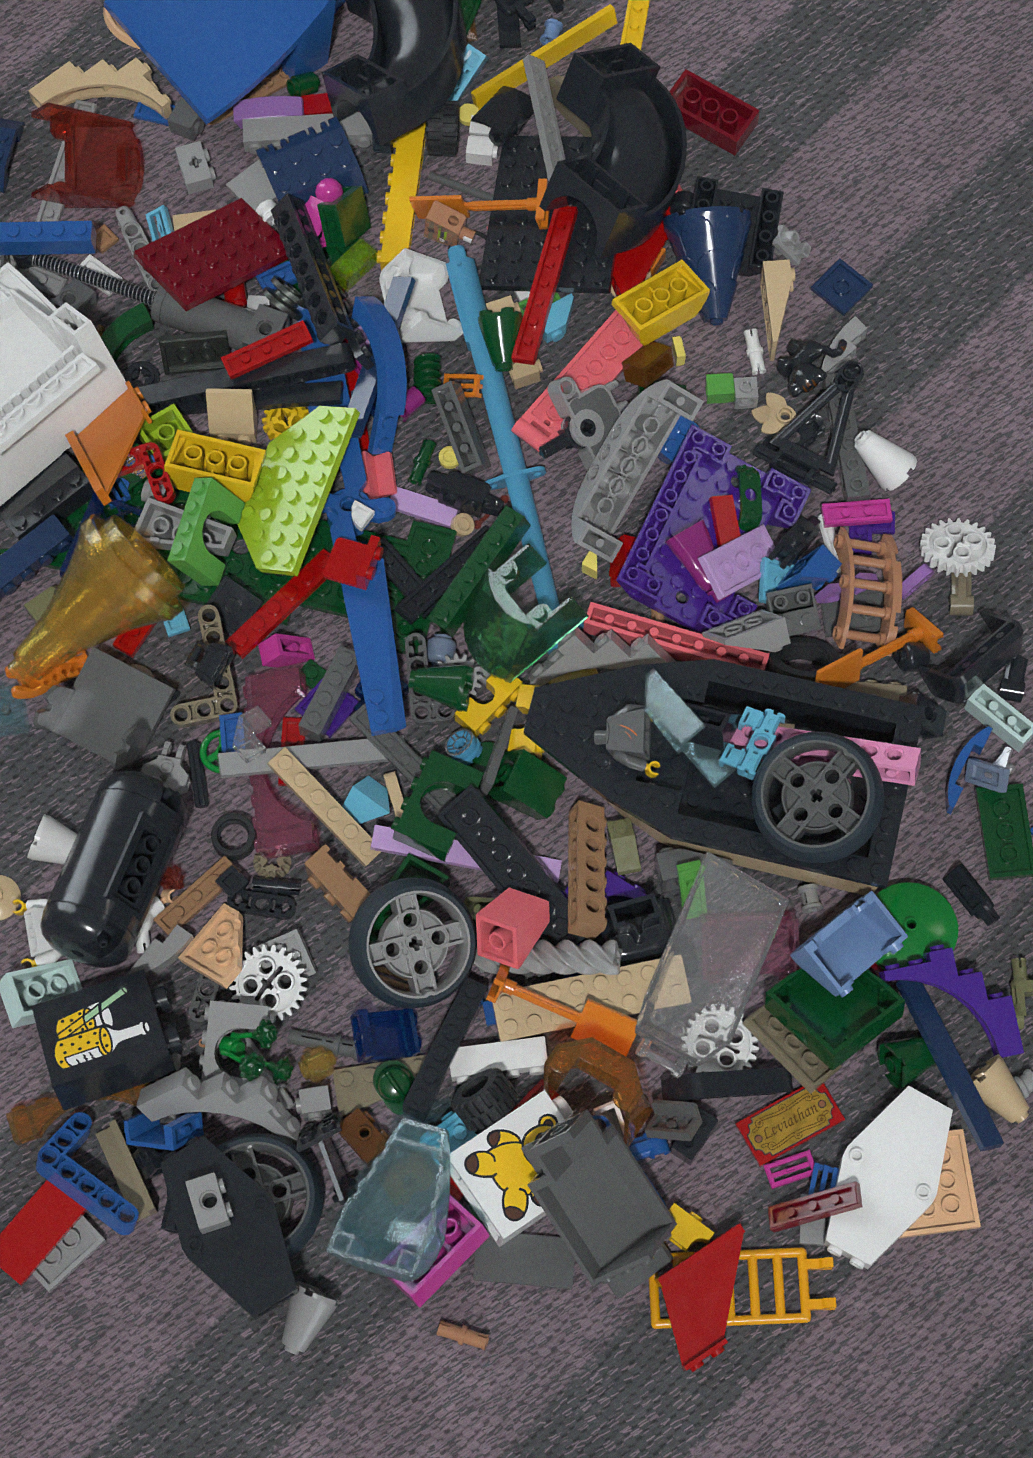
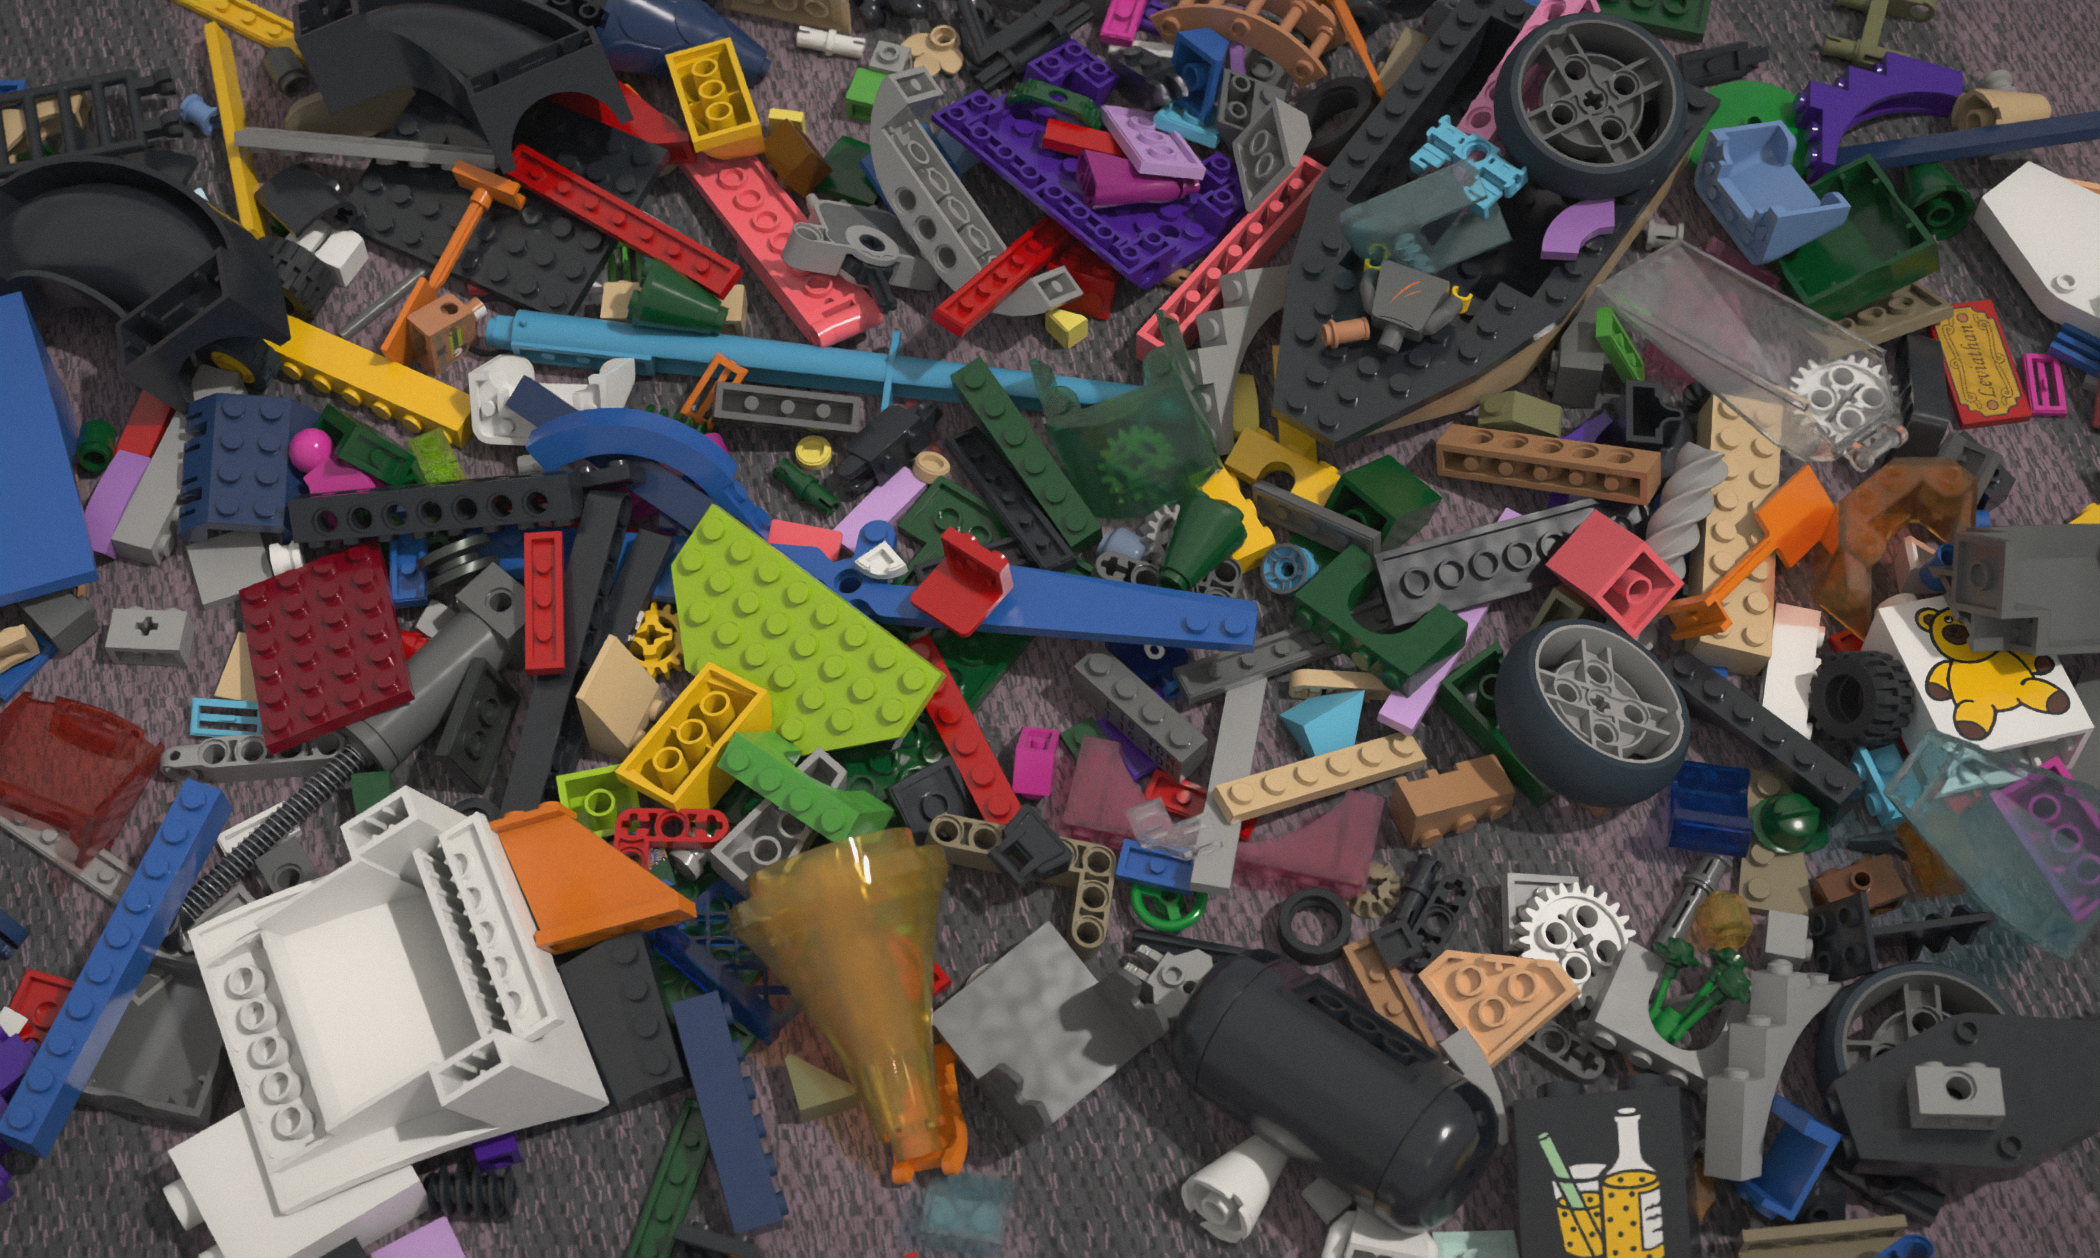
camera: 70 degrees left, 10 degrees down
none -> red tile [931,214,1076,338]
none -> nougat pin [1320,316,1370,349]
none -> medium lavender tile [1540,198,1615,261]

